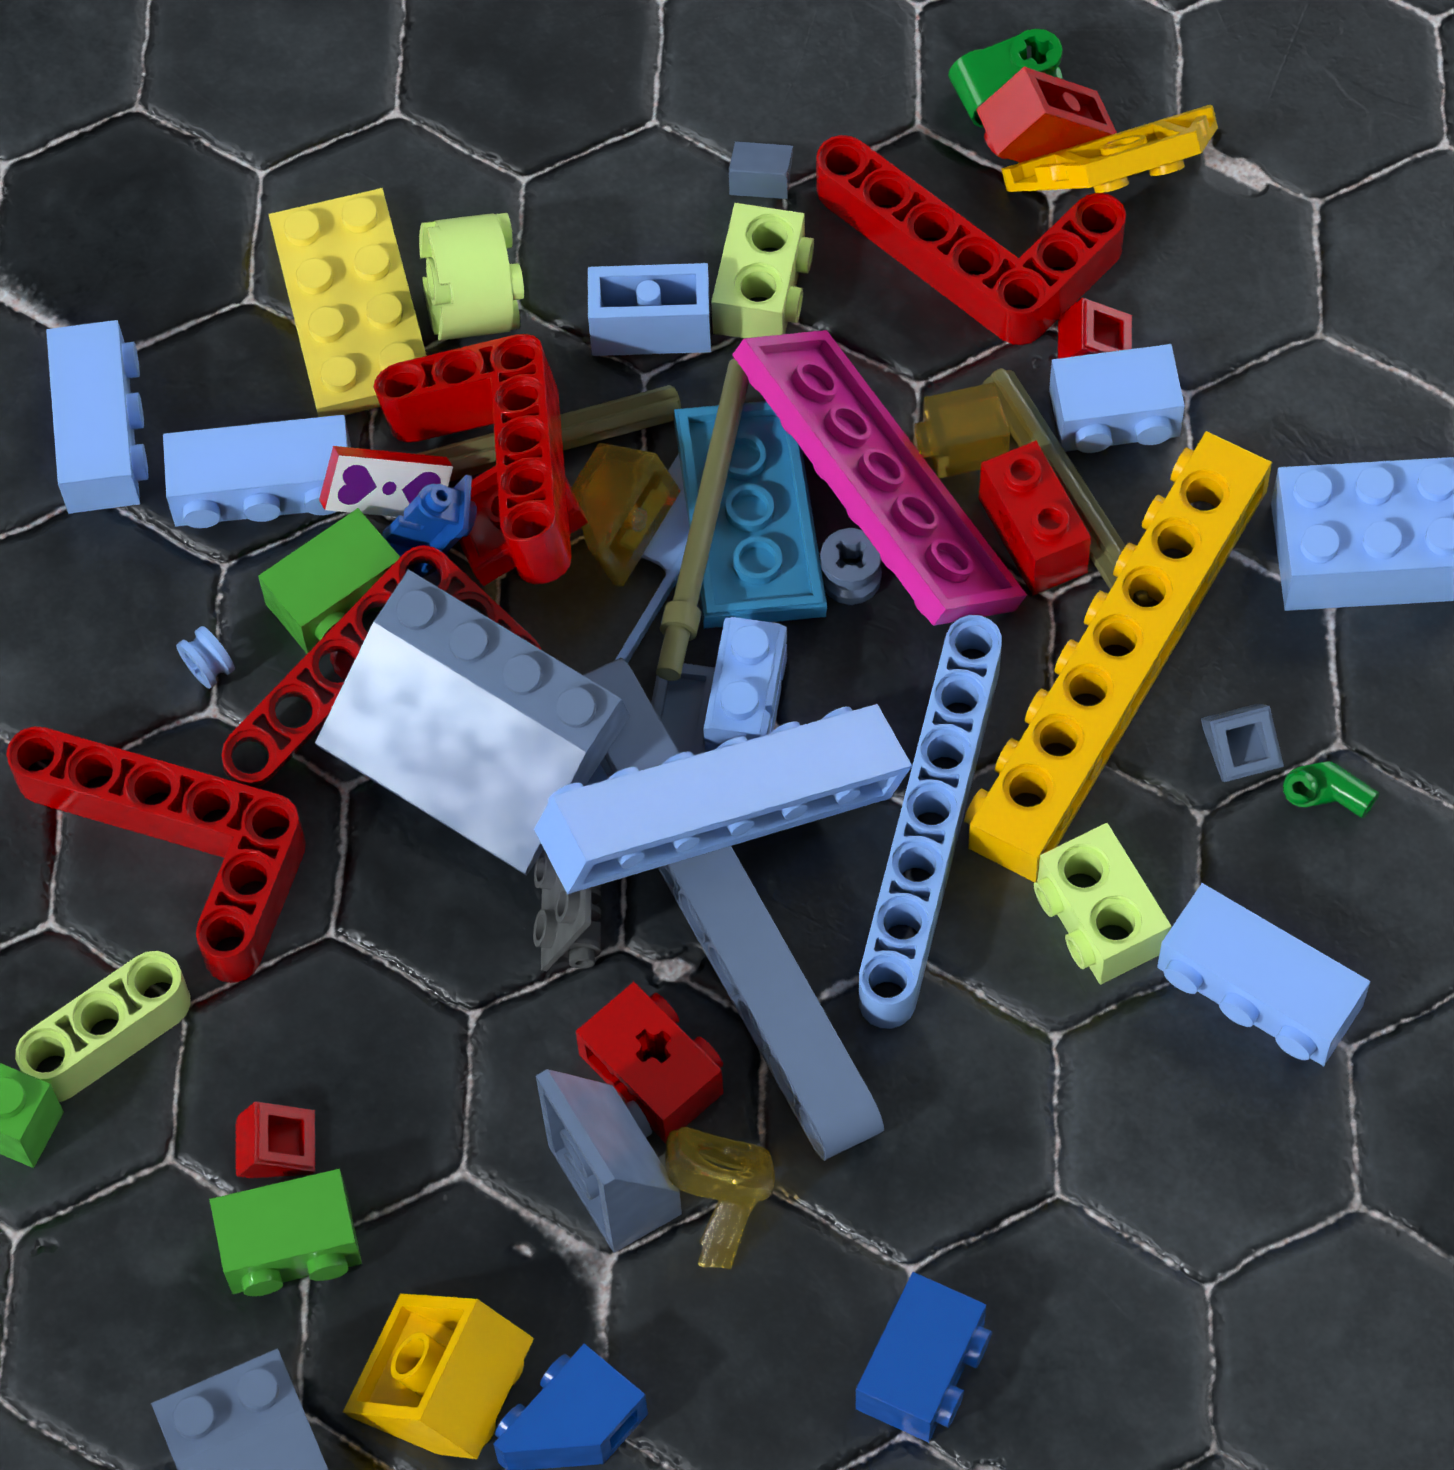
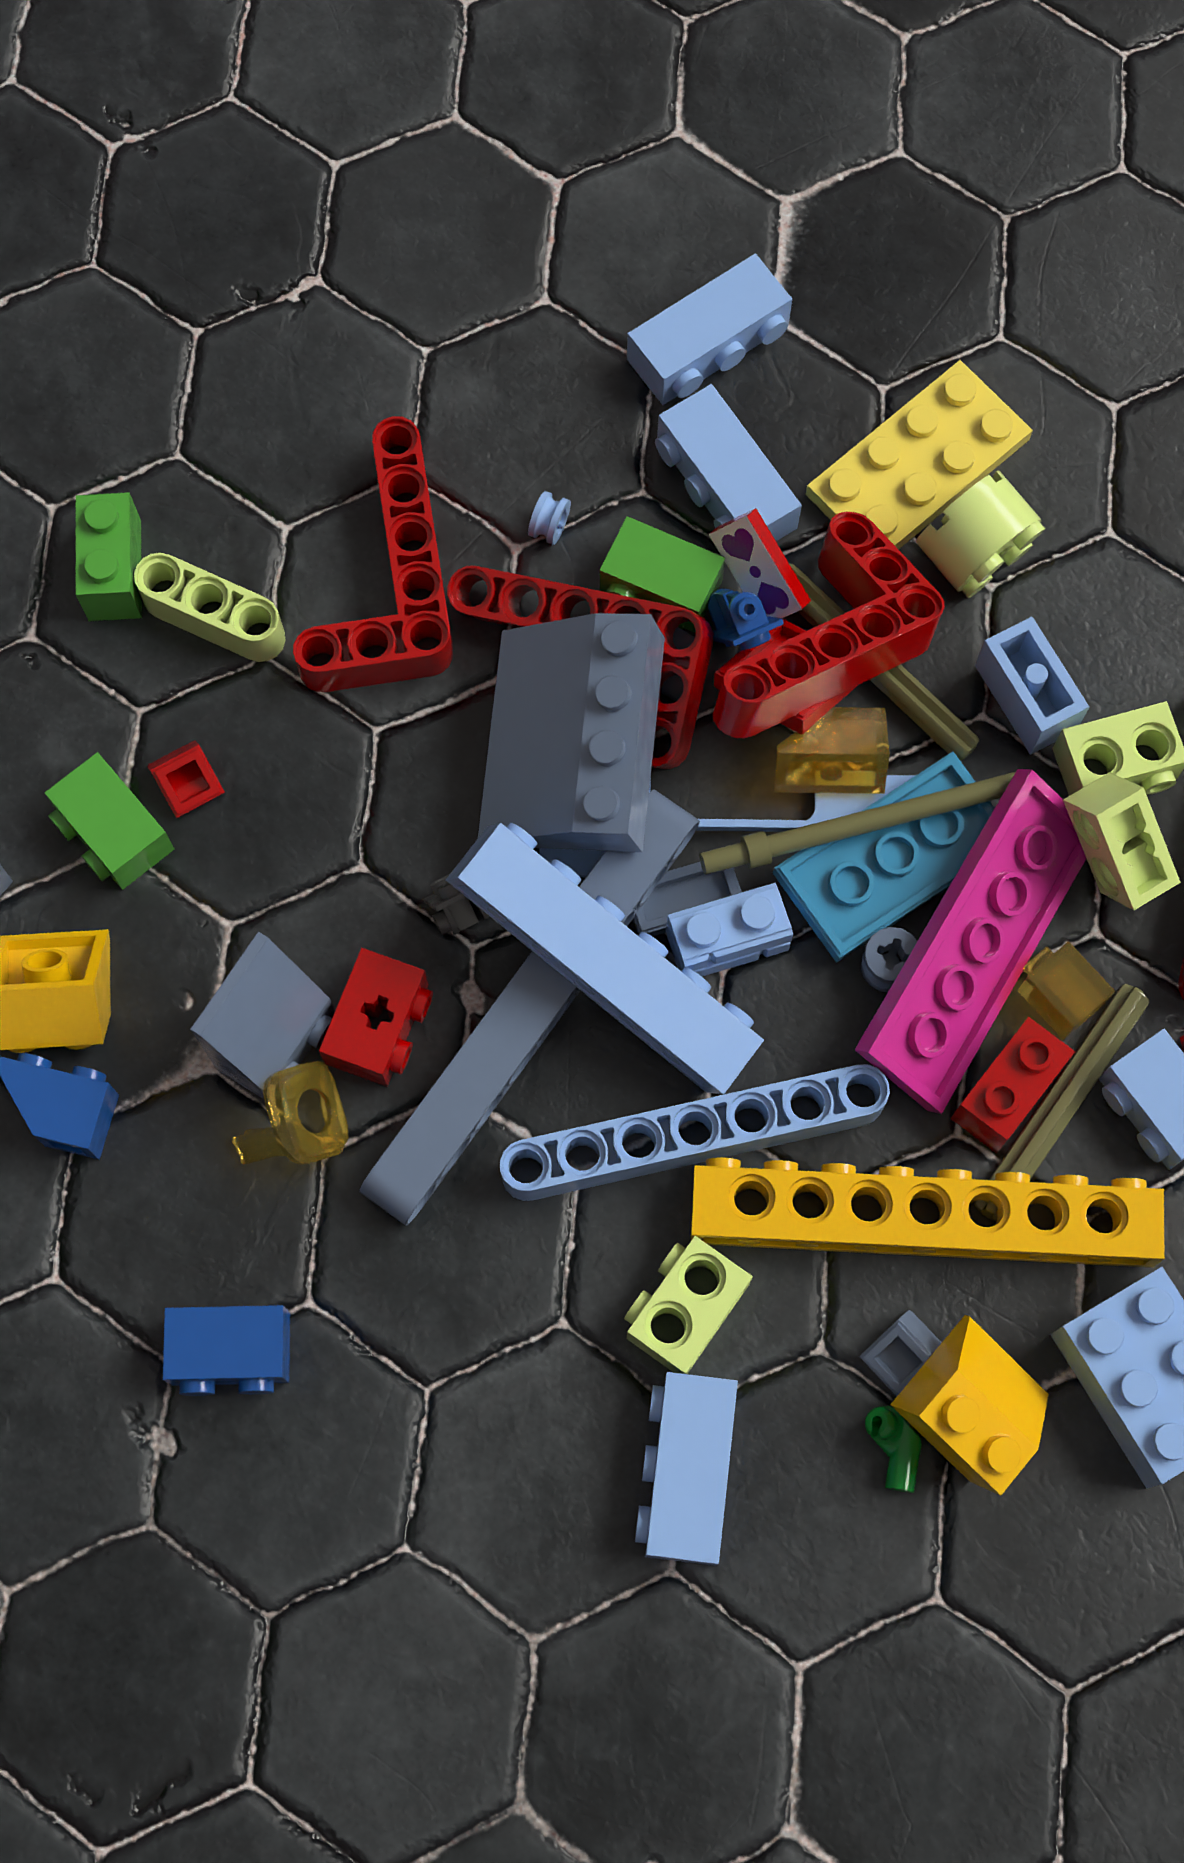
camera: 60 degrees right, 10 degrees up
none -> yellow slope [890,1315,1049,1495]
none -> yellowish green brick [1063,772,1181,910]

